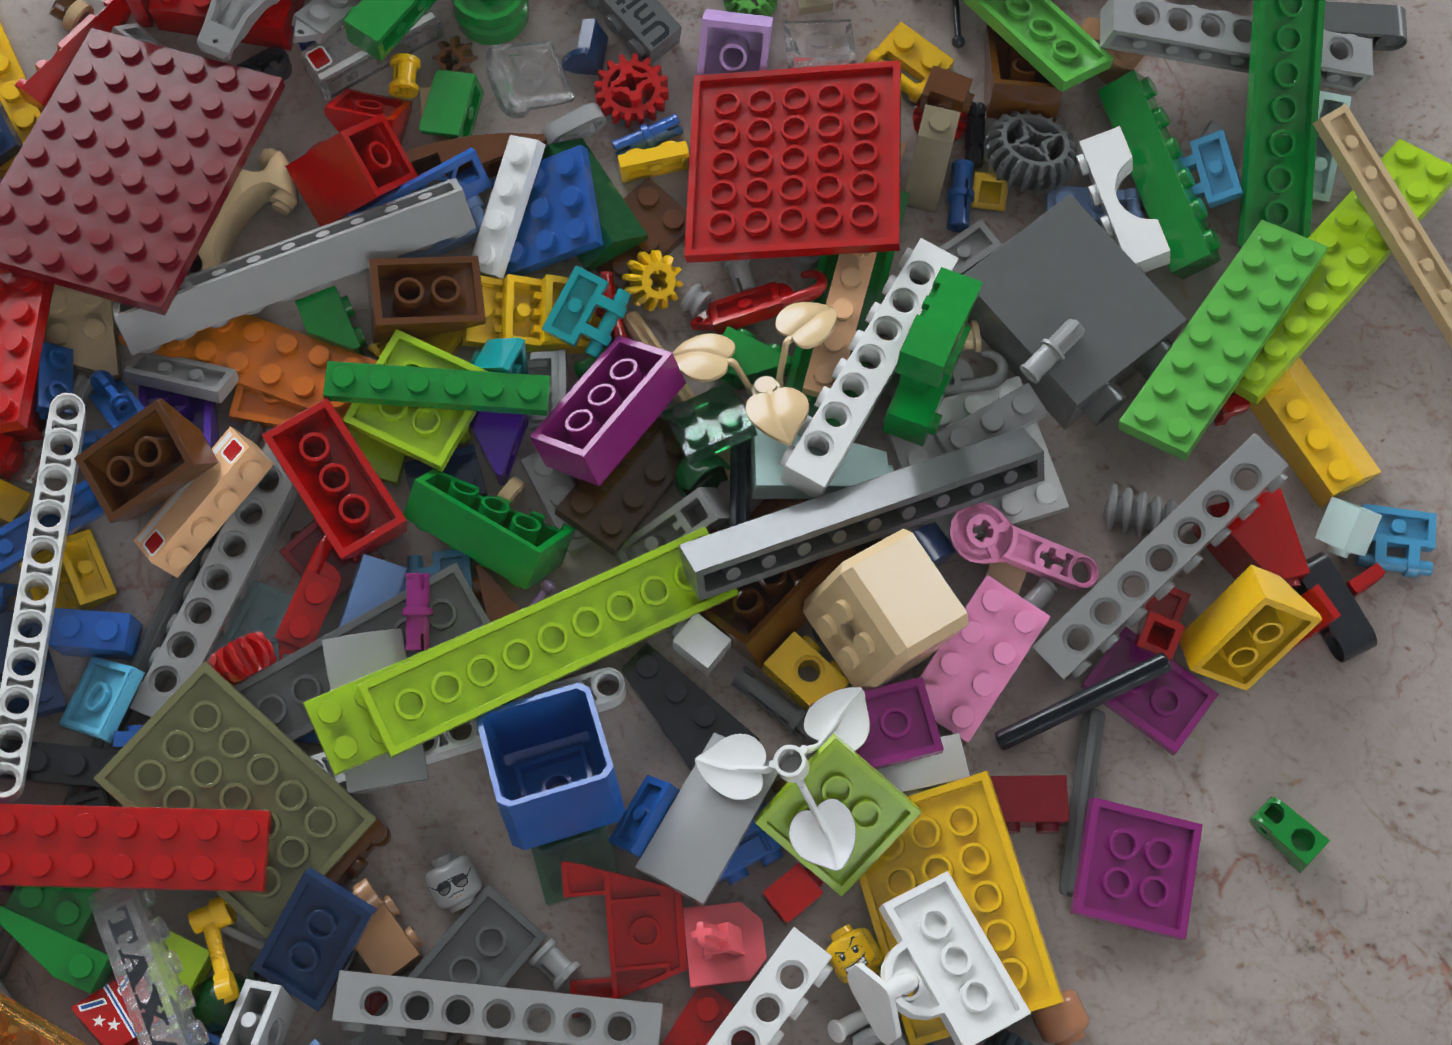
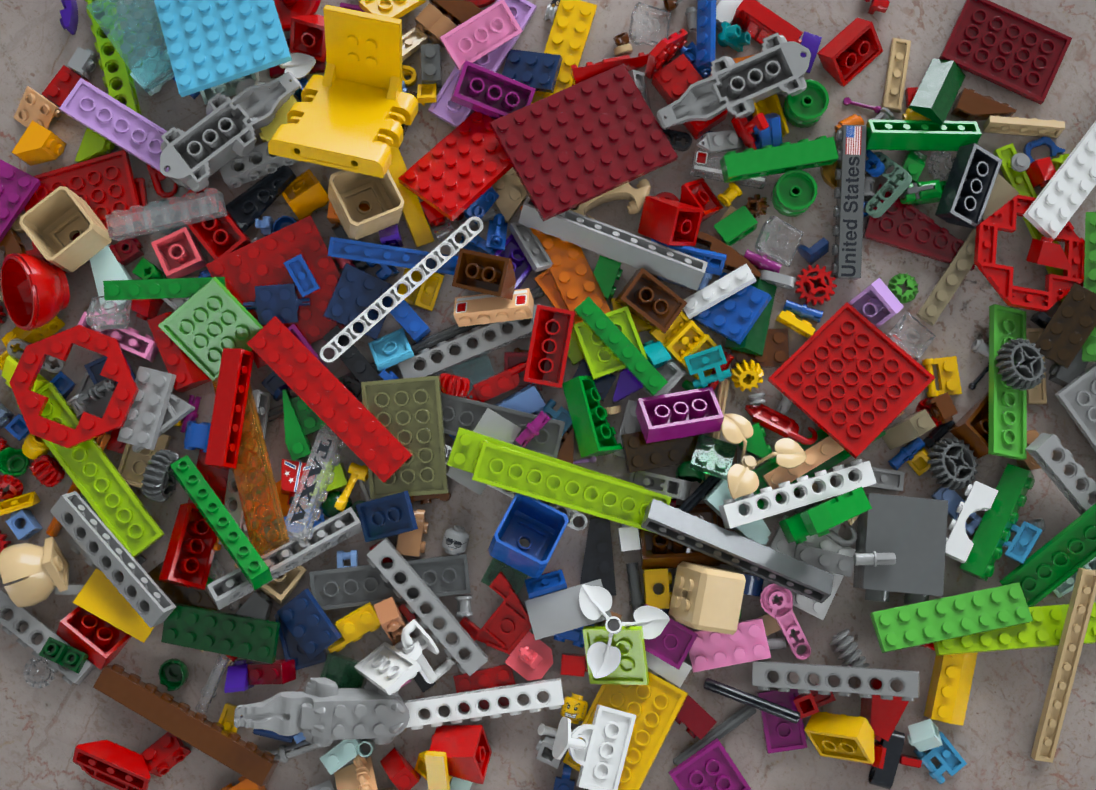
camera: 45 degrees right, 10 degrees up
none -> magenta pin [744,249,782,273]

